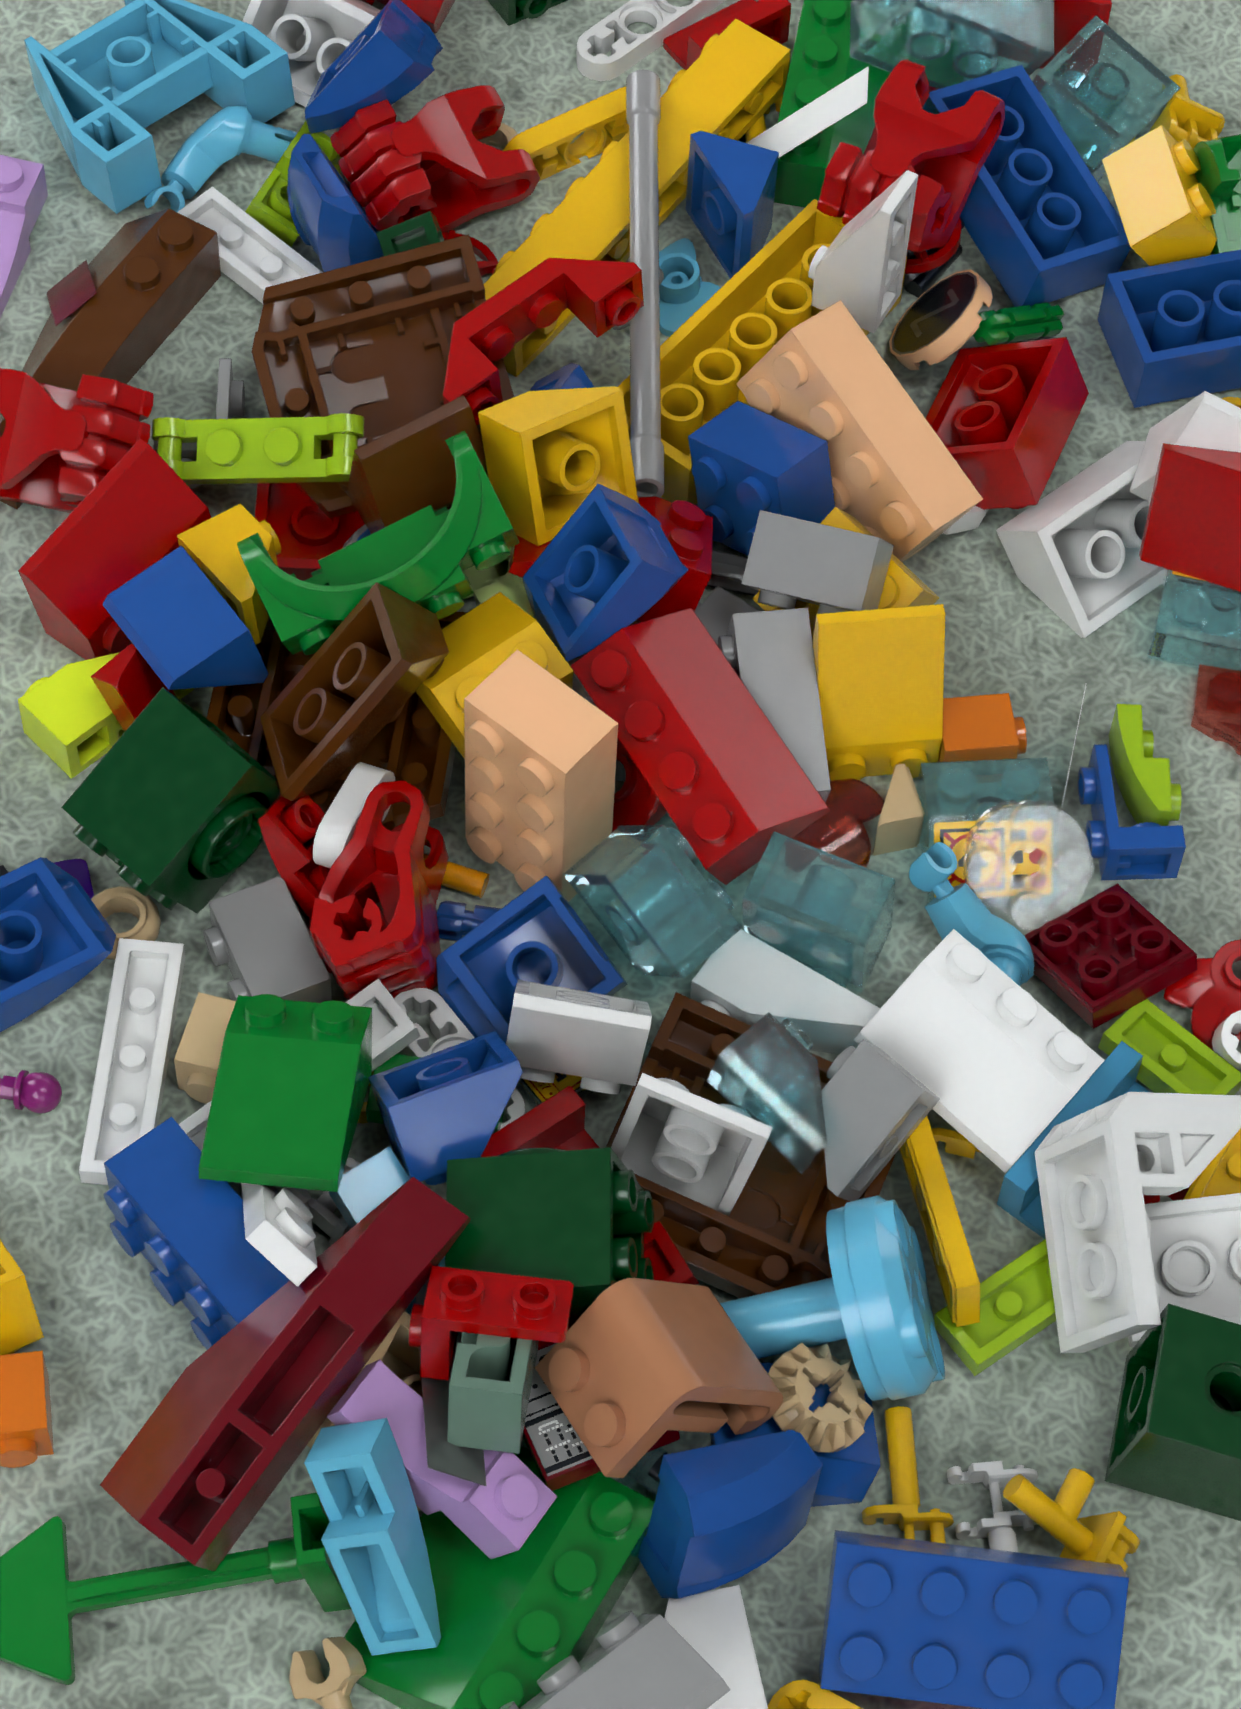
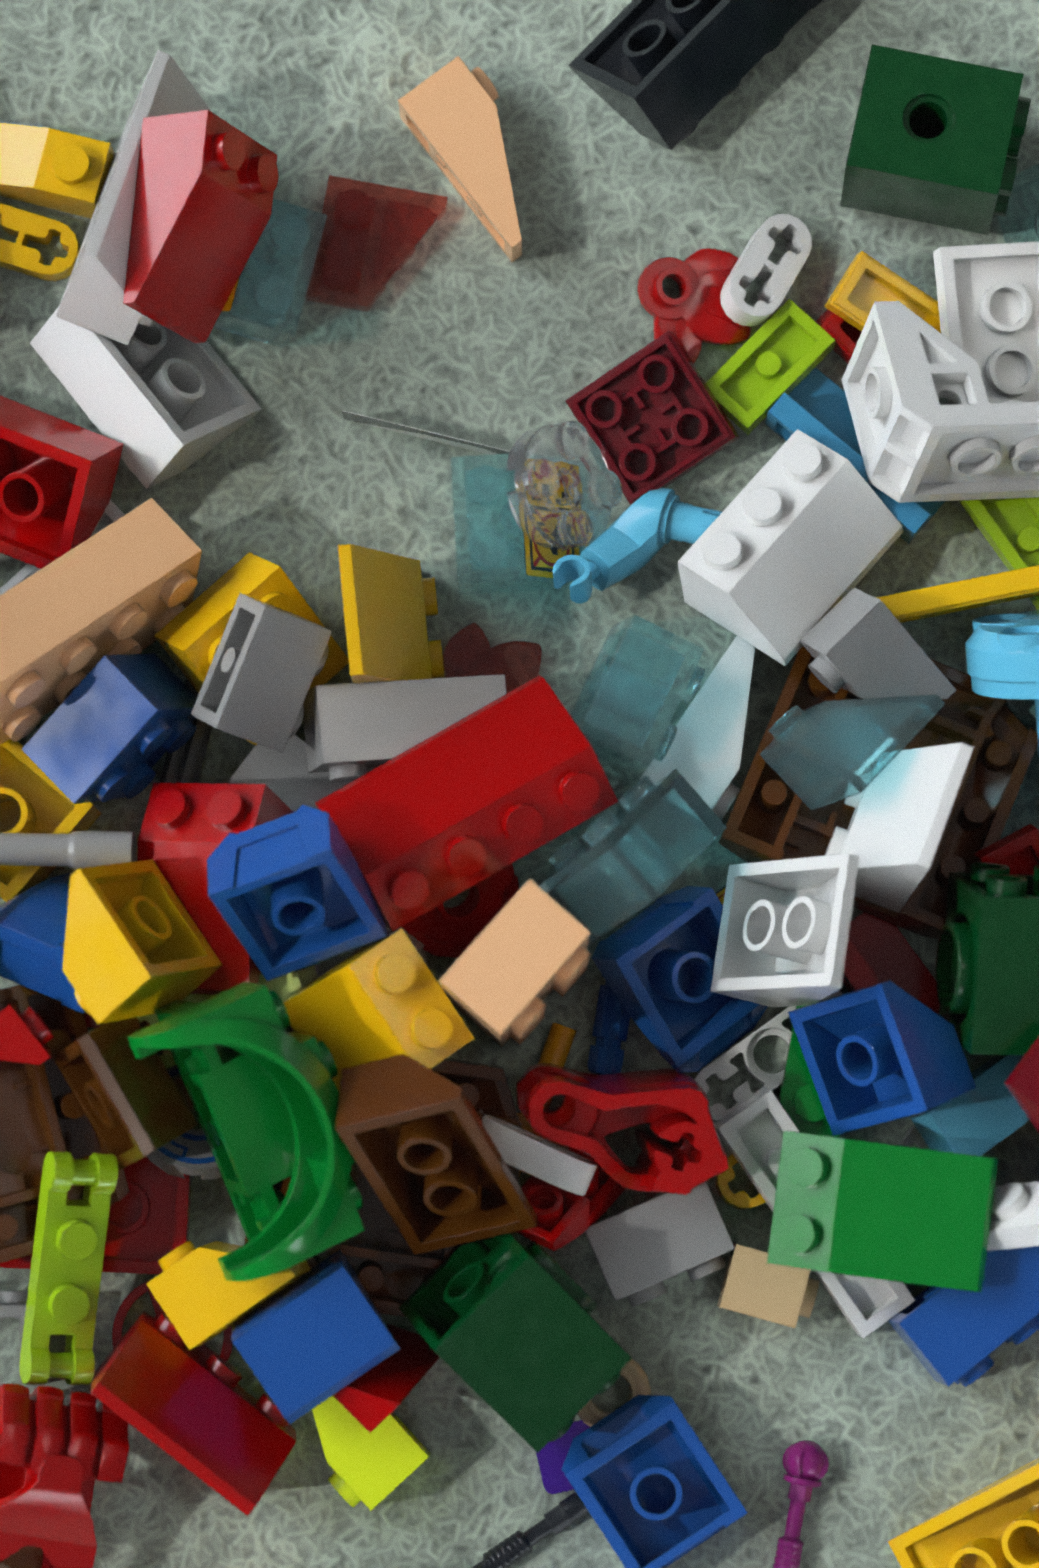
camera: 85 degrees left, 25 degrees up
white plate [79,938,186,1185] -> none
tan slope [873,763,925,856] -> none
orange brick [936,693,1027,783] -> none
blue bracket [1078,744,1186,881] -> none
lime slope [1109,704,1182,826] -> none

